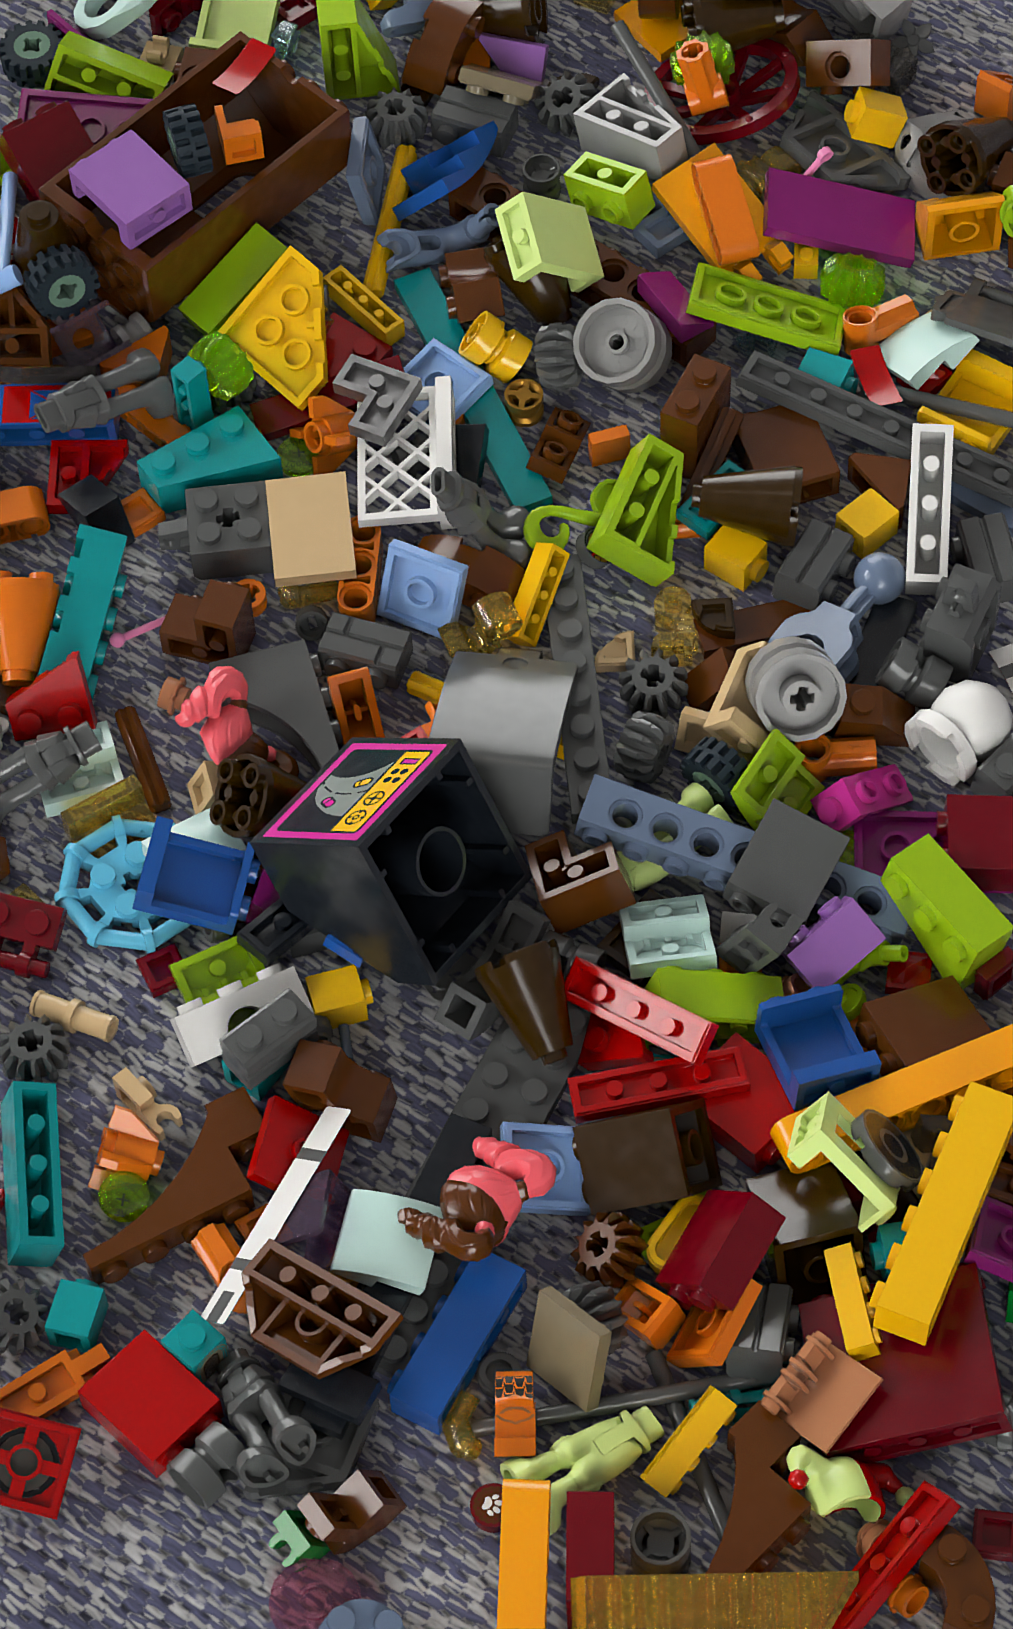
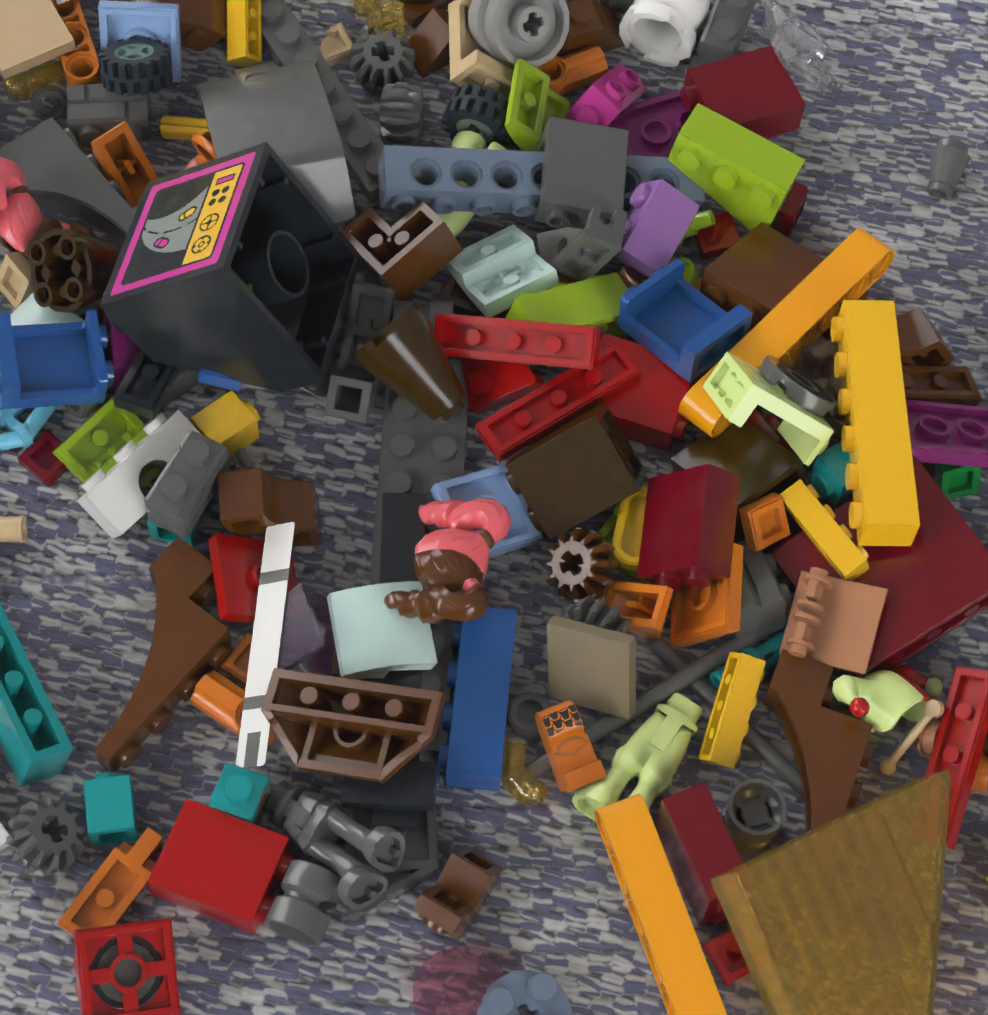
camera: 30 degrees left, 5 degrees up
orange brick [88,1105,165,1192] -> none
clear neon green piece [98,1171,150,1222] -> none
tan plate [112,1067,183,1141] -> none
tile [268,1510,330,1568] -> none
clear yellow leg [438,591,523,658] -> none
tile [470,1483,502,1533] -> none
tan tile [674,706,719,753] -> none
none -> black wheel [99,37,173,96]
none -> orange tile [739,492,791,552]
none -> tan hinge [879,699,944,775]

